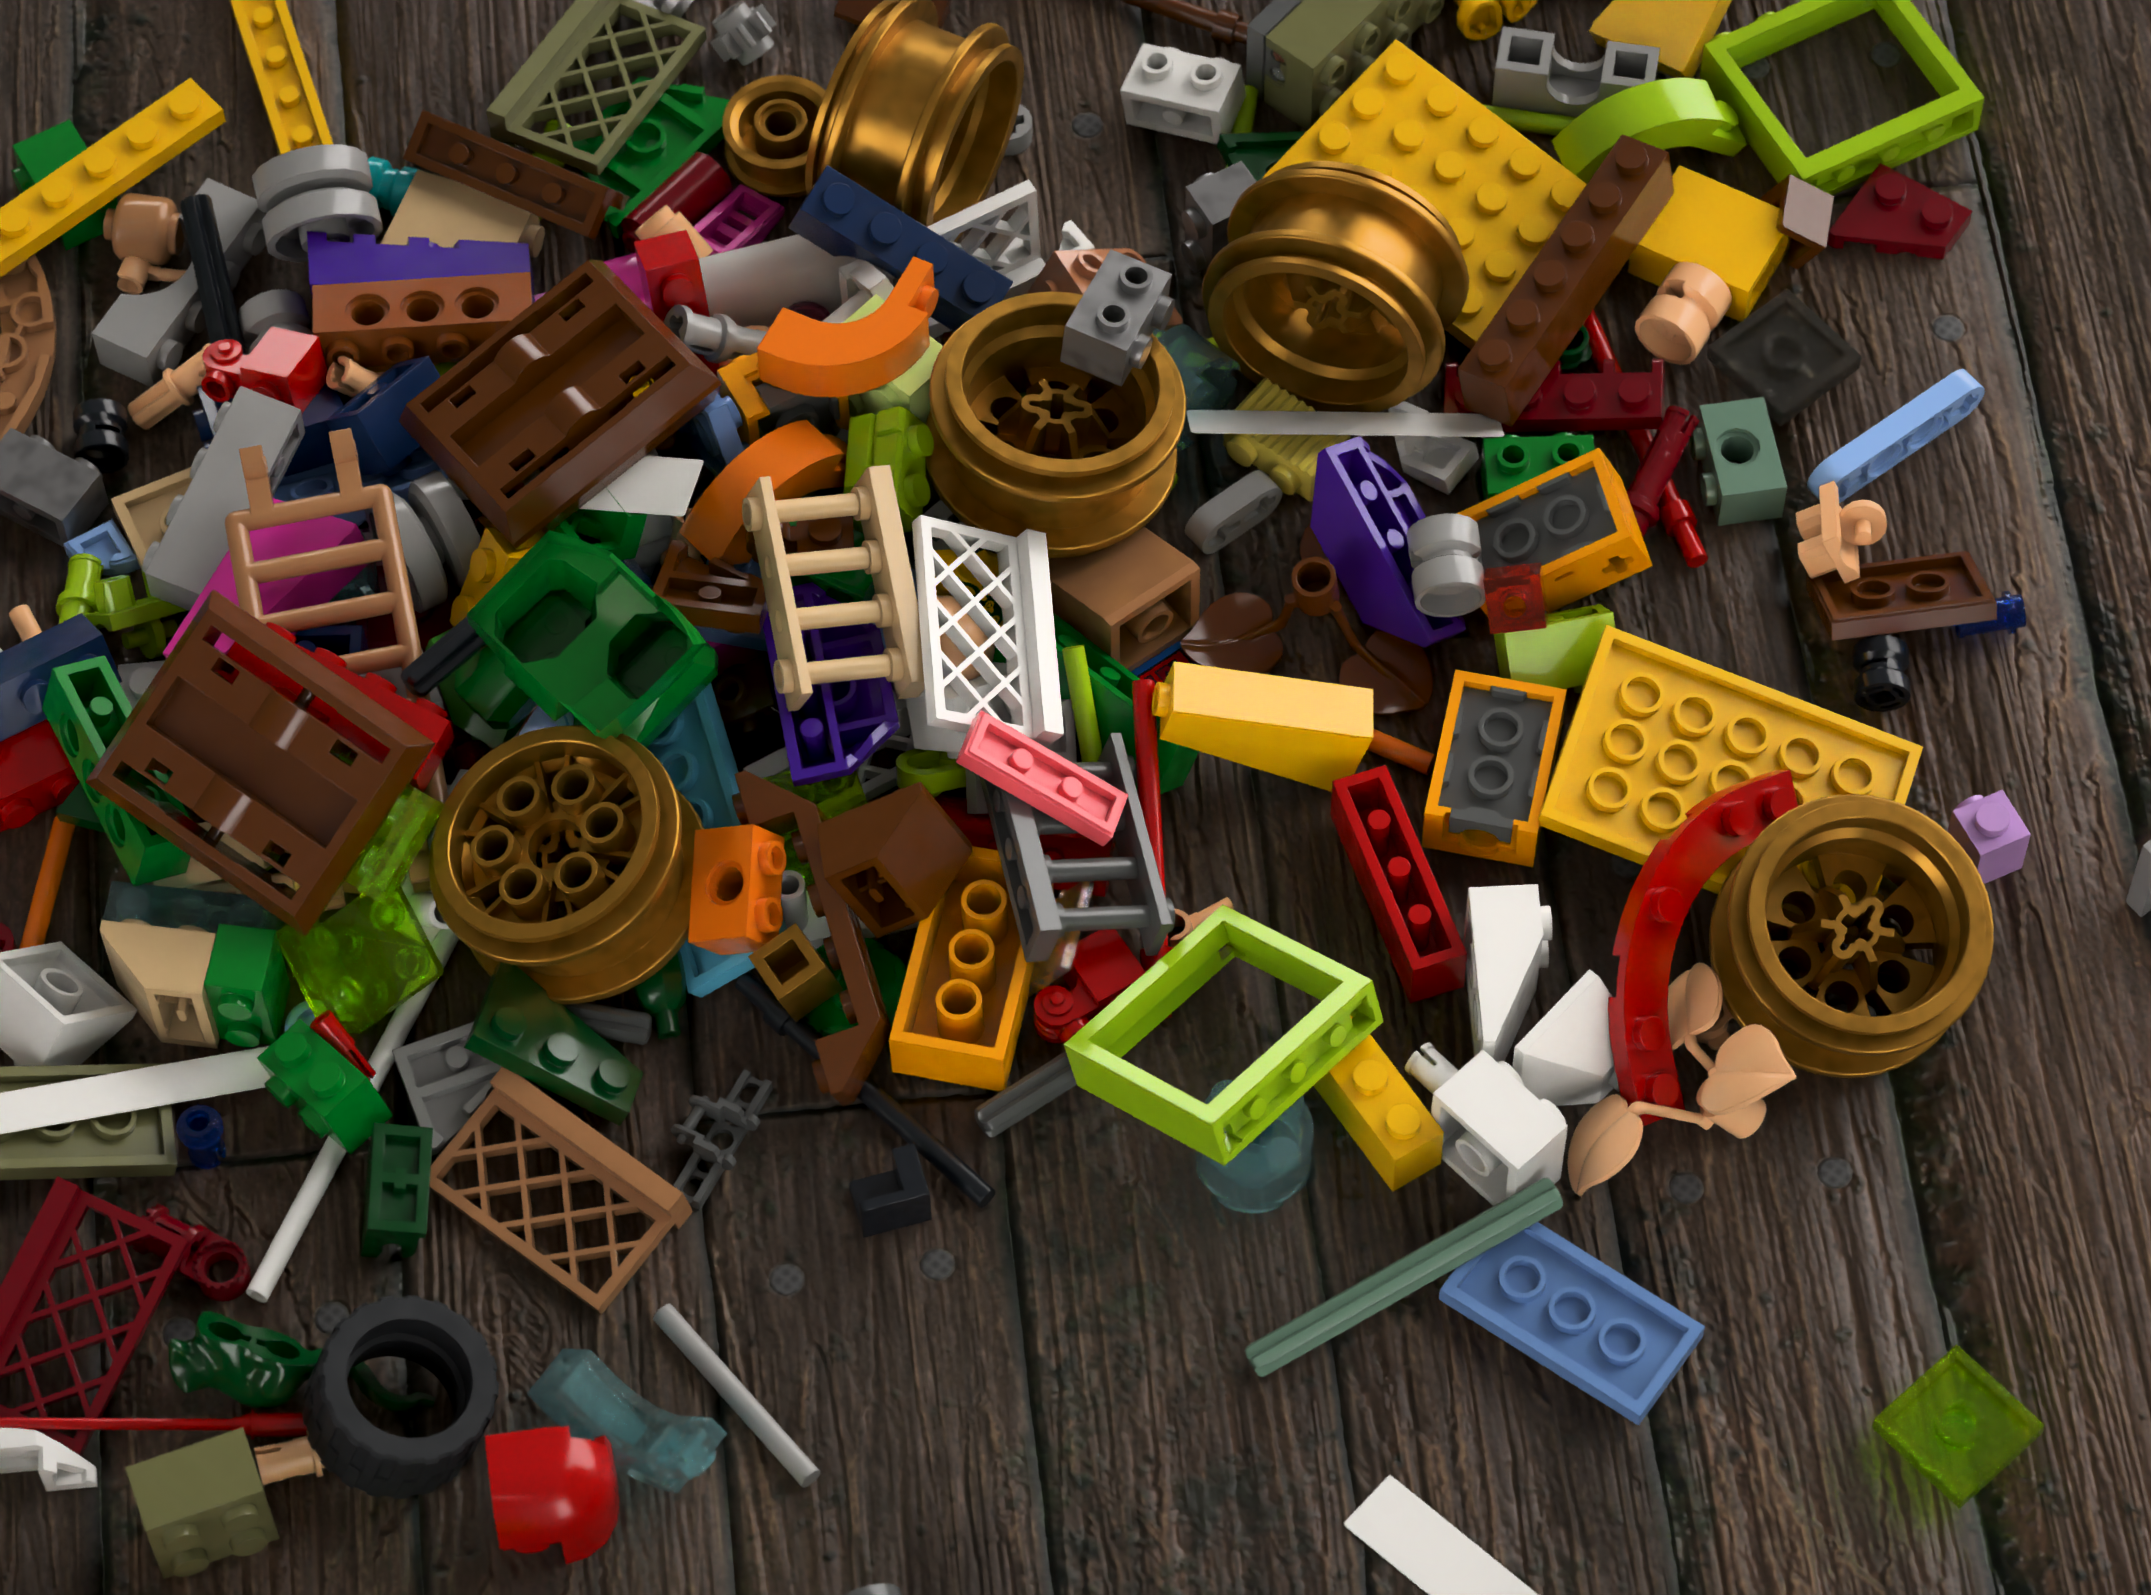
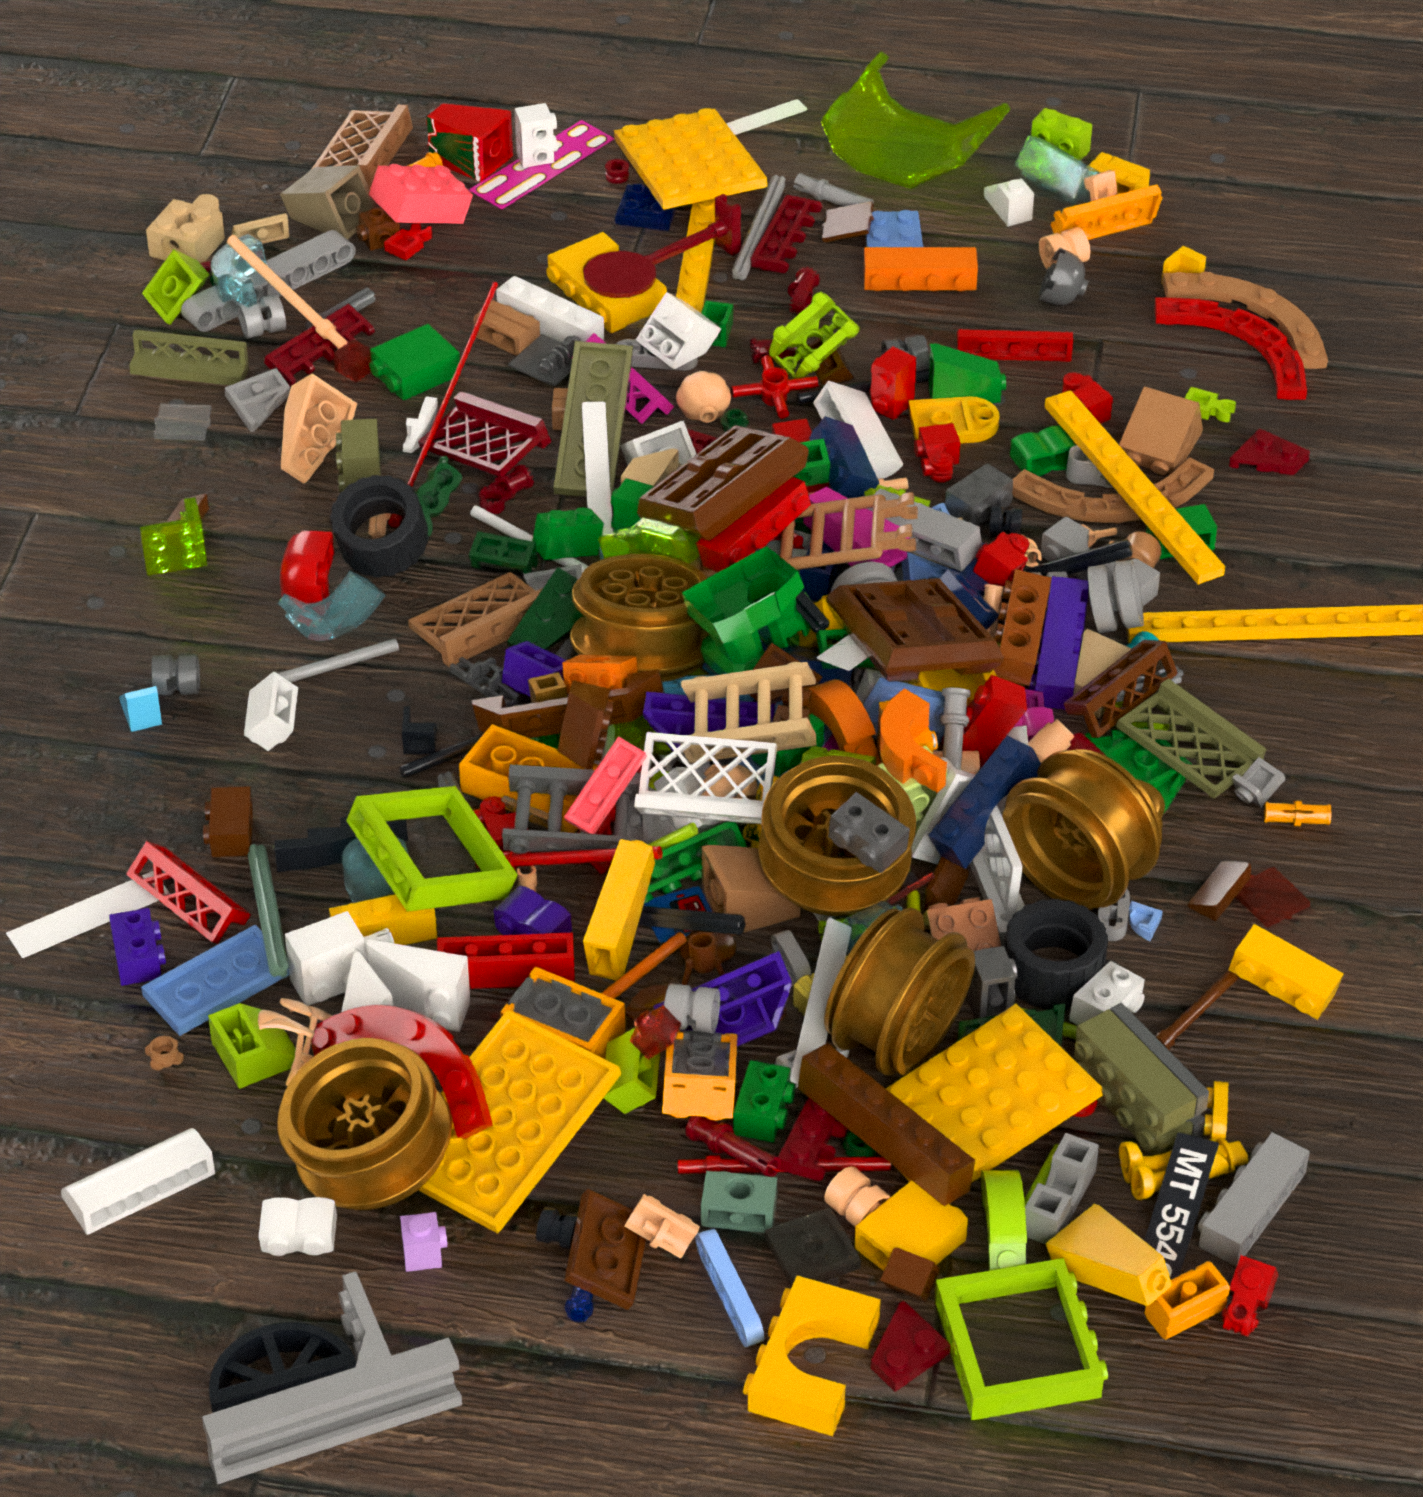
camera: 105 degrees right, 15 degrees down
clear blue pin [176,1105,226,1169] -> none
red pin [310,1010,376,1081] -> none
light grey gear [710,0,776,66] -> none
clear neon green plate [1872,1344,2045,1509] -> none
none -> white brick [61,1128,215,1235]
none -> dark purple brick [109,908,166,986]
none -> fence [126,841,251,944]
none -> medium nougat plate [145,1036,184,1070]
none -> reddish brown brick [203,786,253,857]
none -> lime slope [208,1003,296,1089]
none -> white brick [244,672,298,751]
none -> white brick [259,1197,337,1256]
none -> black slope [275,817,408,872]
none -> dark purple brick [494,886,572,935]
none -> dark purple brick [502,641,569,697]
none -> black axle [638,906,746,935]
none -> yellow arch [743,1275,881,1436]
none -> black tyre [1005,899,1108,1010]
none -> light nougat hand [1082,524,1117,548]

